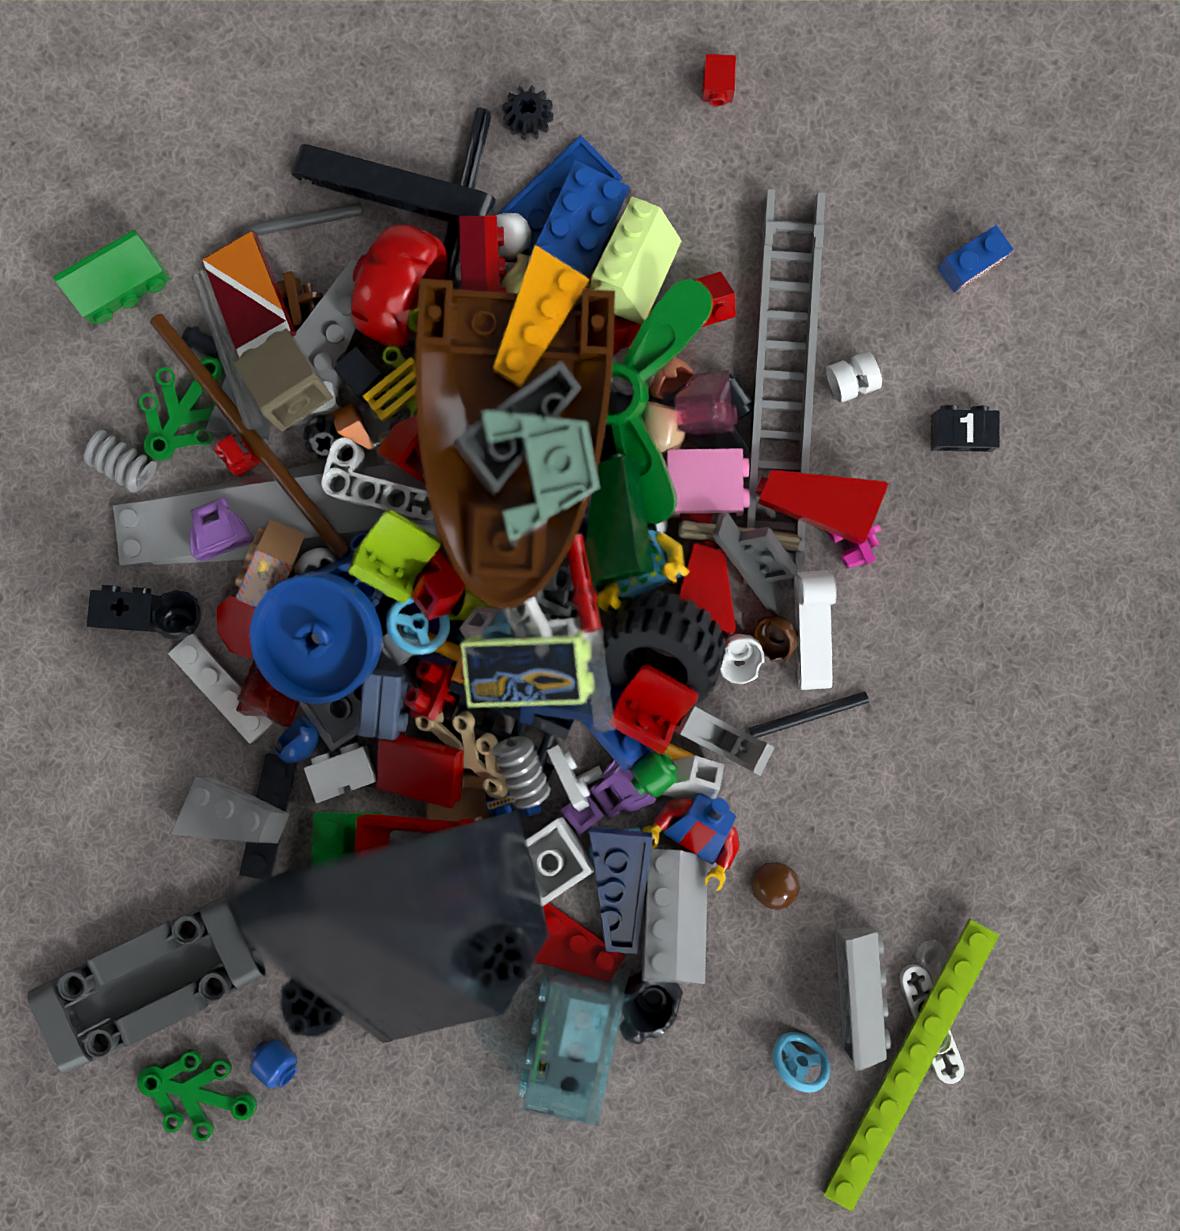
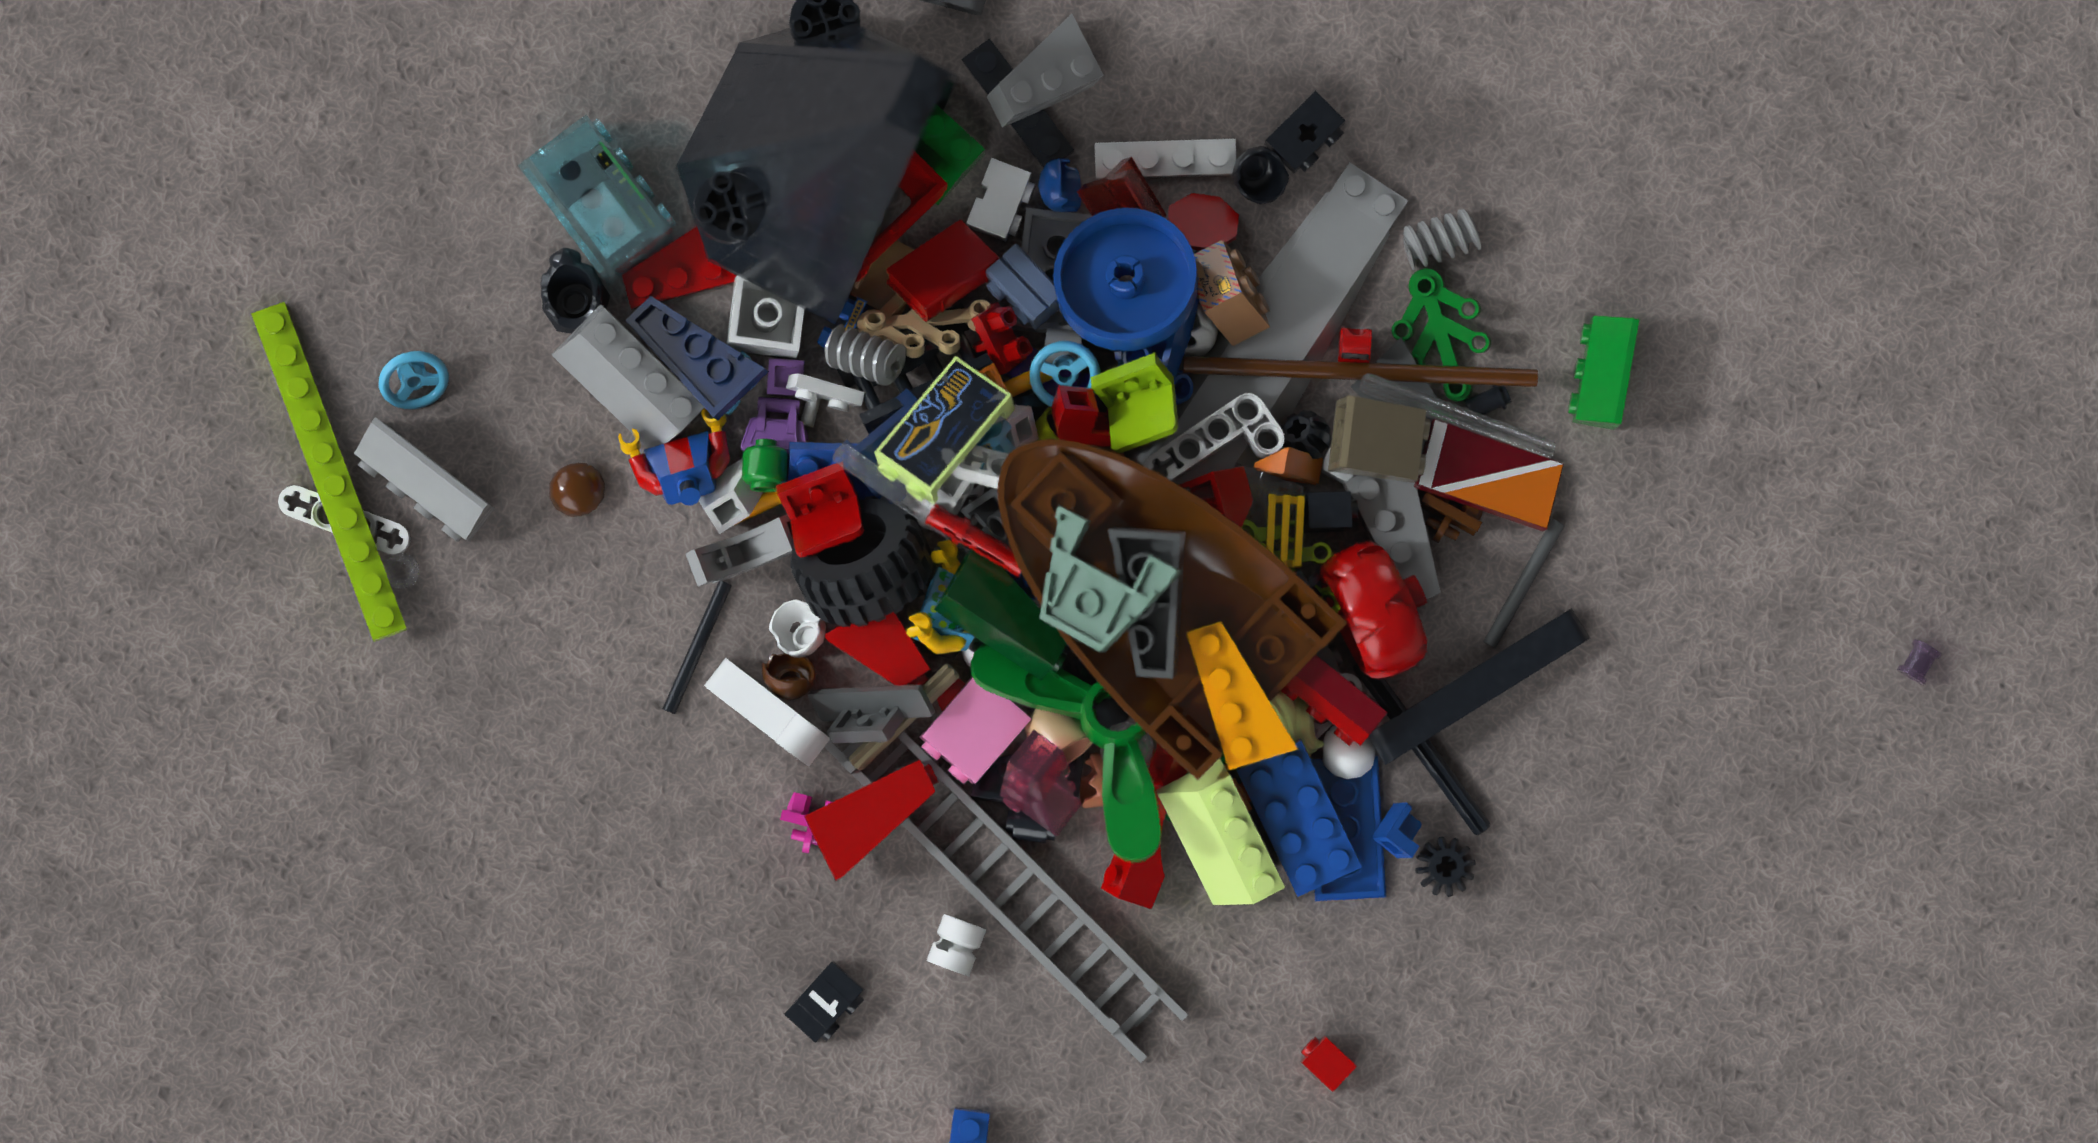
camera: 130 degrees right, 0 degrees up
medium lavender piece [190,497,254,561] -> none
none -> blue panel [1371,802,1422,859]

